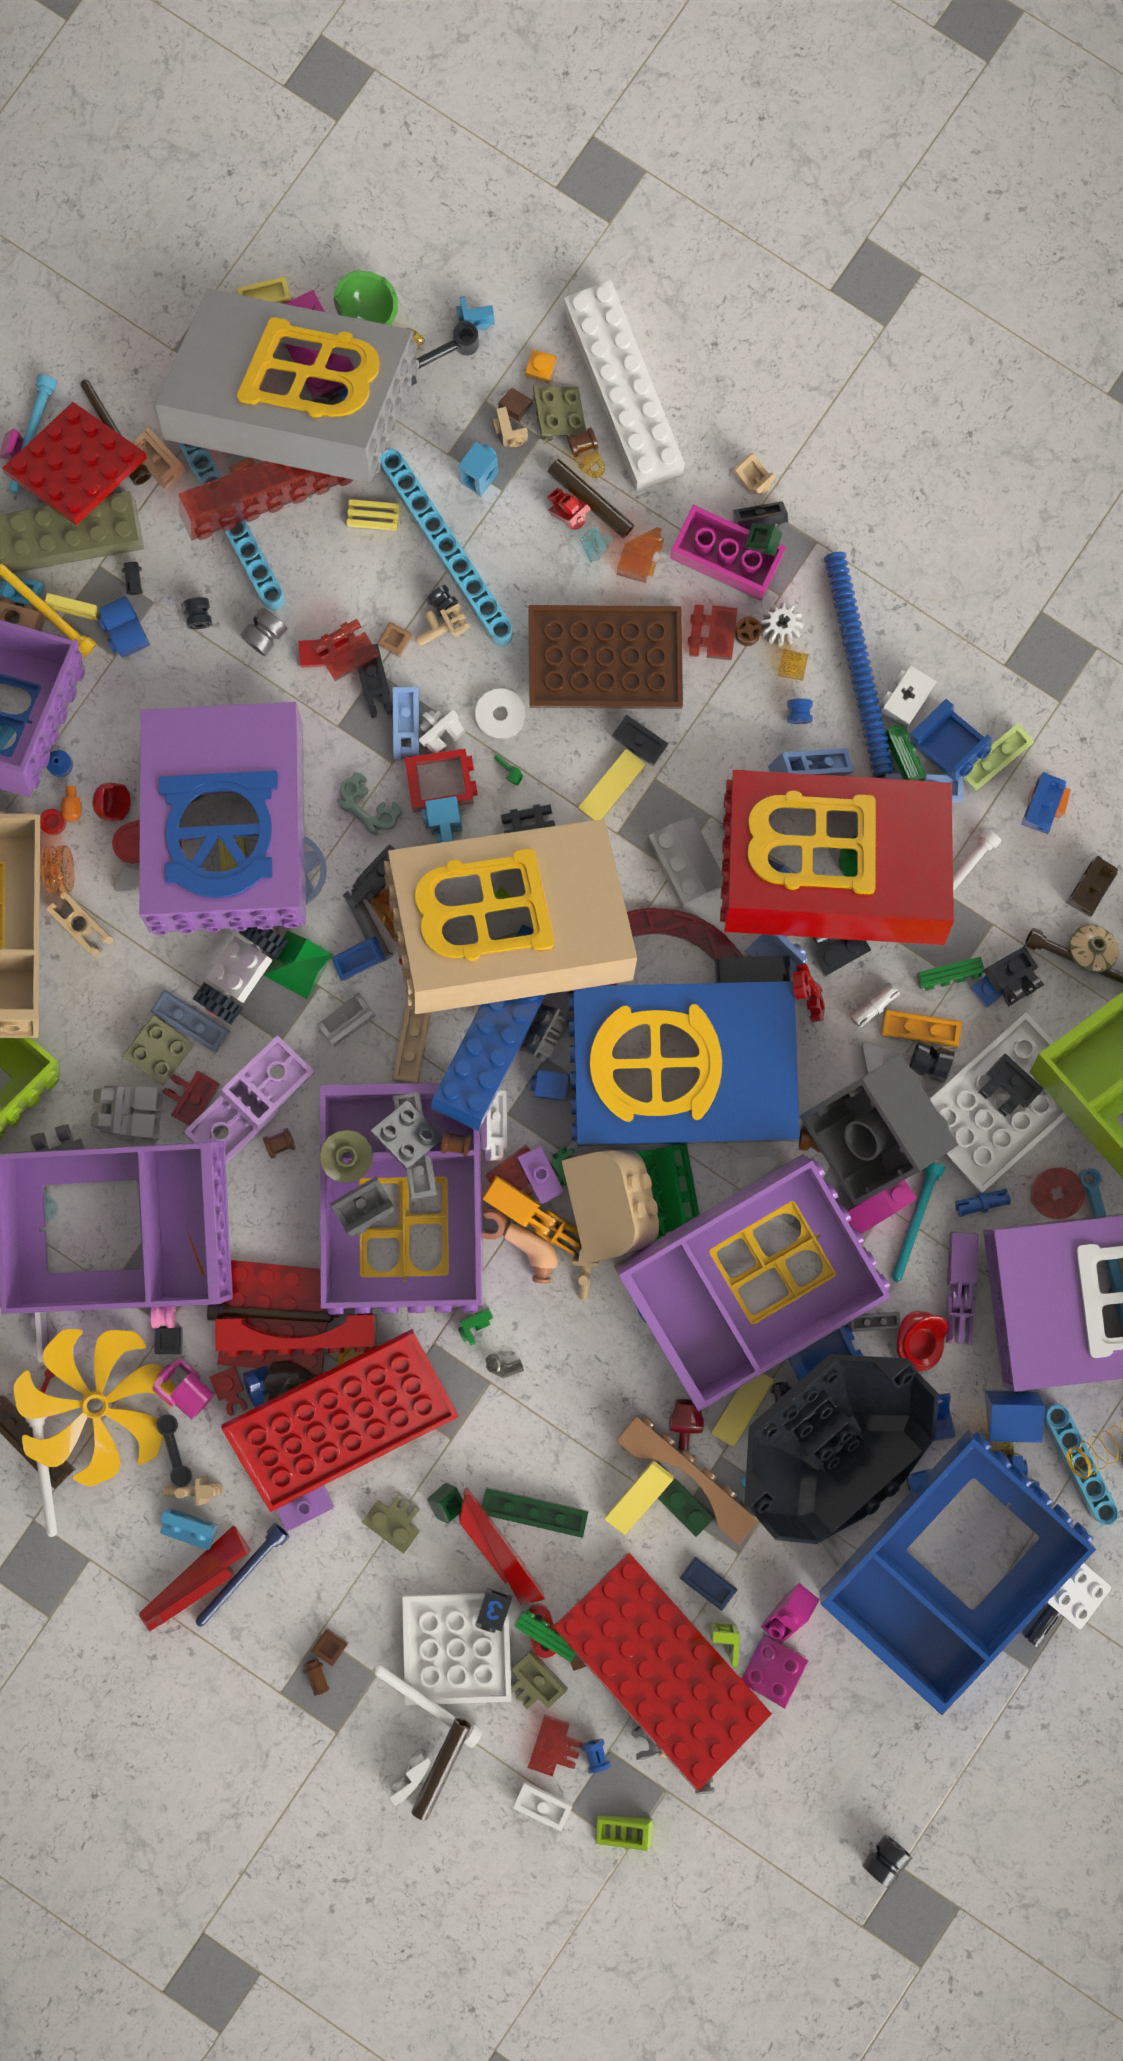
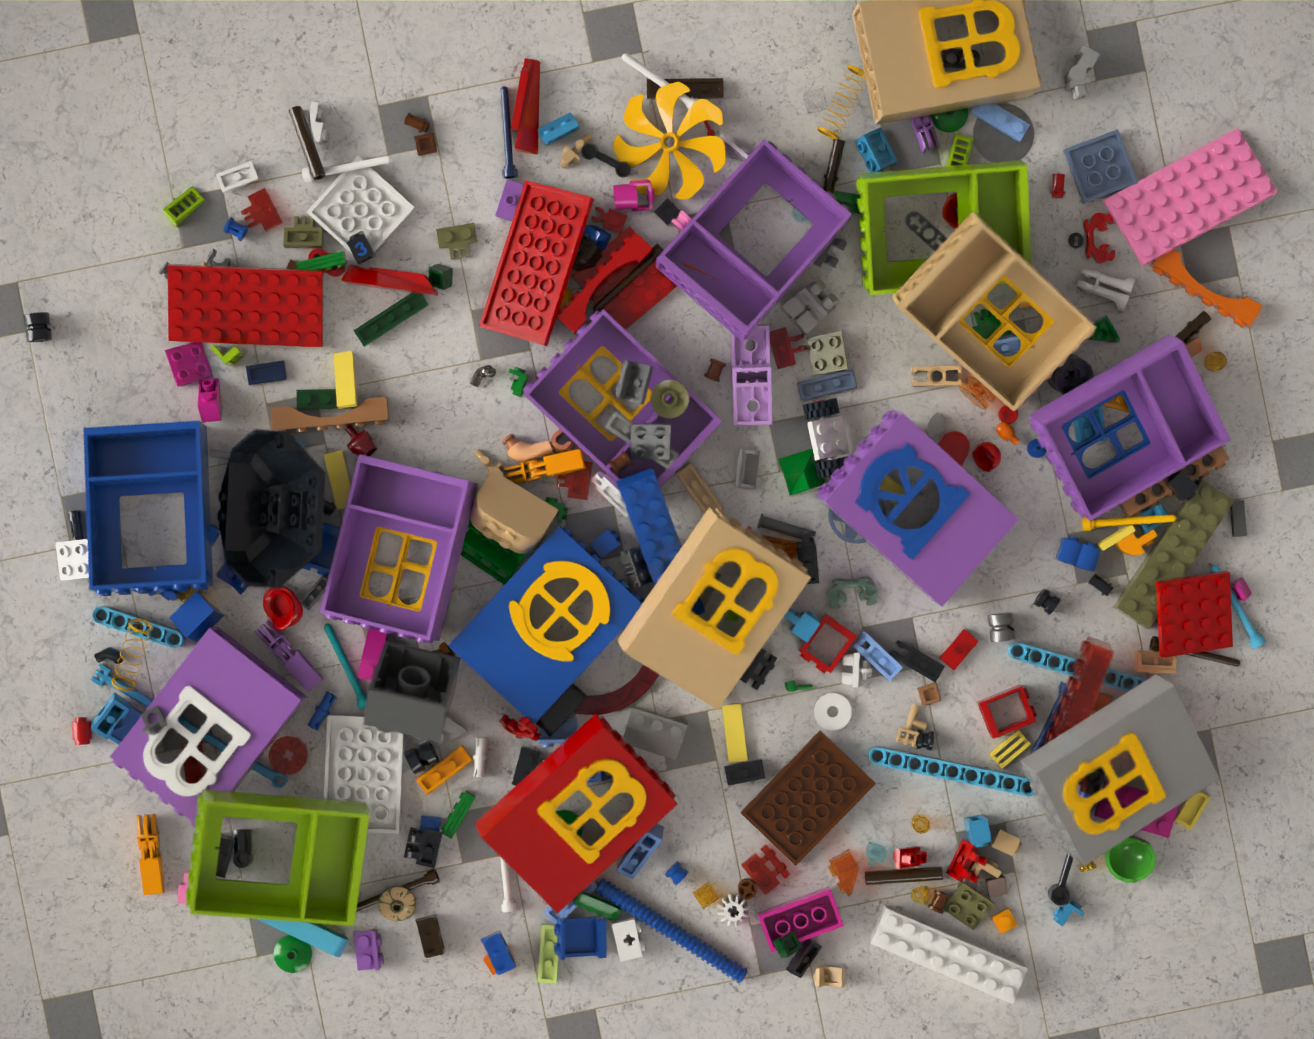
camera: 135 degrees right, 5 degrees up
clear red plate [313,618,379,682] -> none
blue tile [331,936,386,981] -> none
medium lavender plate [517,1146,564,1205] -> none
black plate [978,1053,1044,1117] -> none
none -> clear yellow bush [911,814,930,834]
none -> red plate [946,839,988,883]
none -> red window [977,685,1037,739]
none -> tan brick [990,827,1022,856]
none -> dark blue piece [1030,682,1075,754]
none -> light orange brick [1115,529,1157,555]

